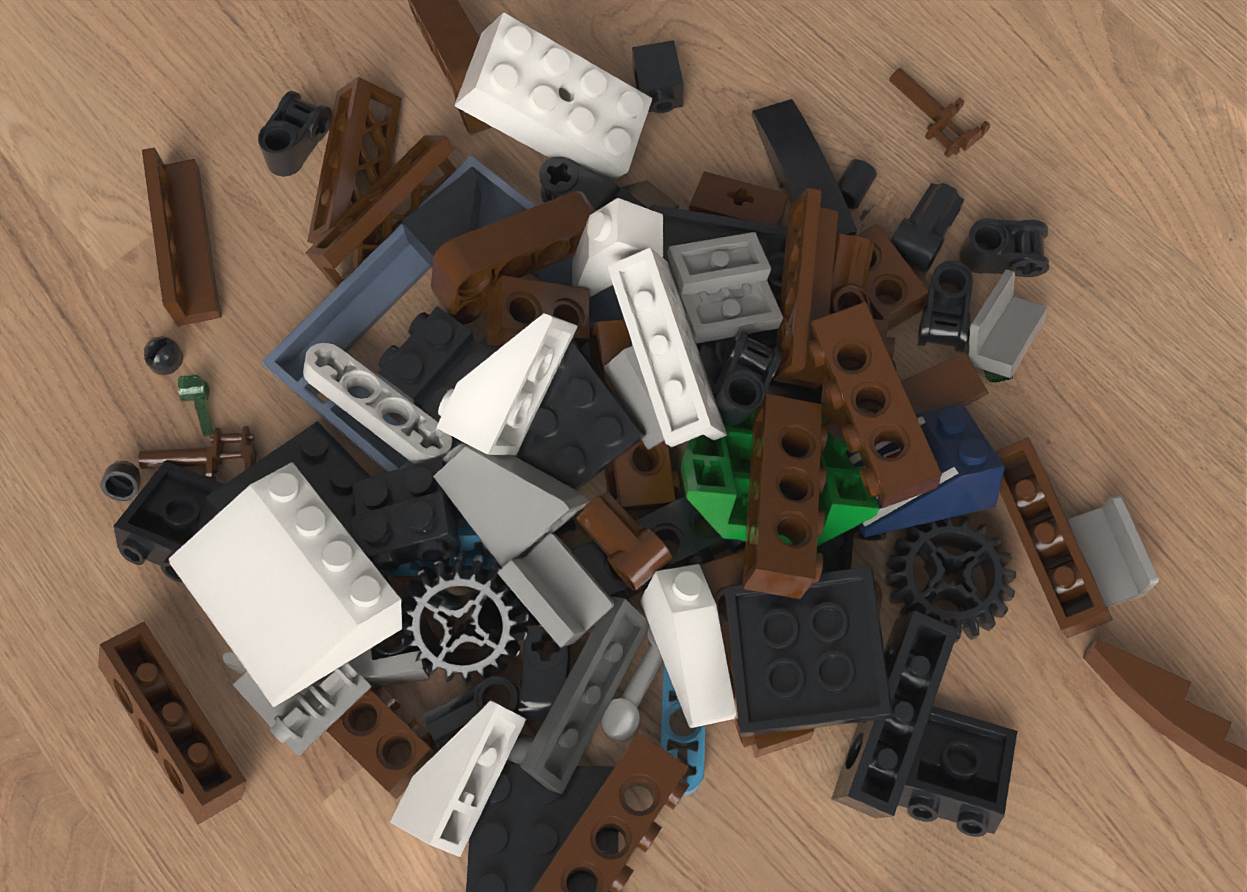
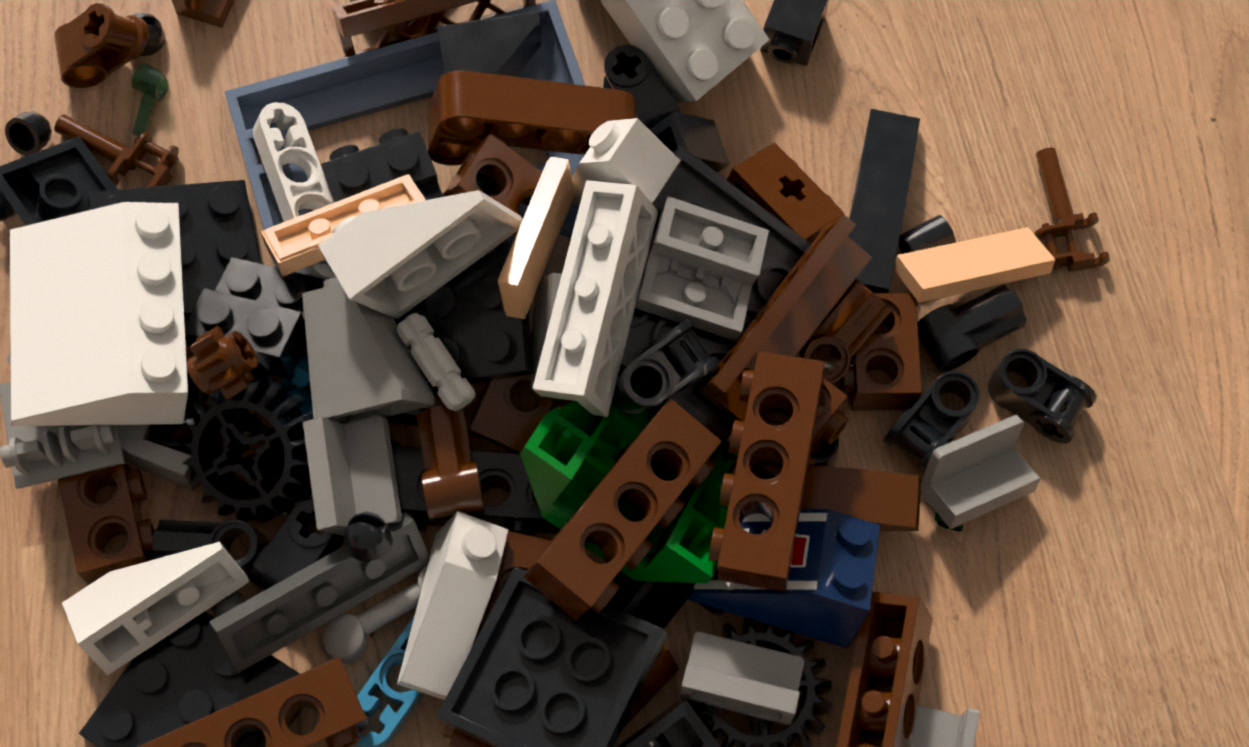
camera: 25 degrees right, 0 degrees up
none -> reddish brown piece [54,3,149,88]
none -> reddish brown gear [187,326,258,400]
none -> light nougat tile [261,174,425,277]
none -> black hinge [345,511,393,562]
none -> white axle [396,313,475,411]
none -> light nougat tile [498,157,575,319]
none -> light grey panel [679,632,804,725]
none -> light nougat tile [893,227,1055,303]

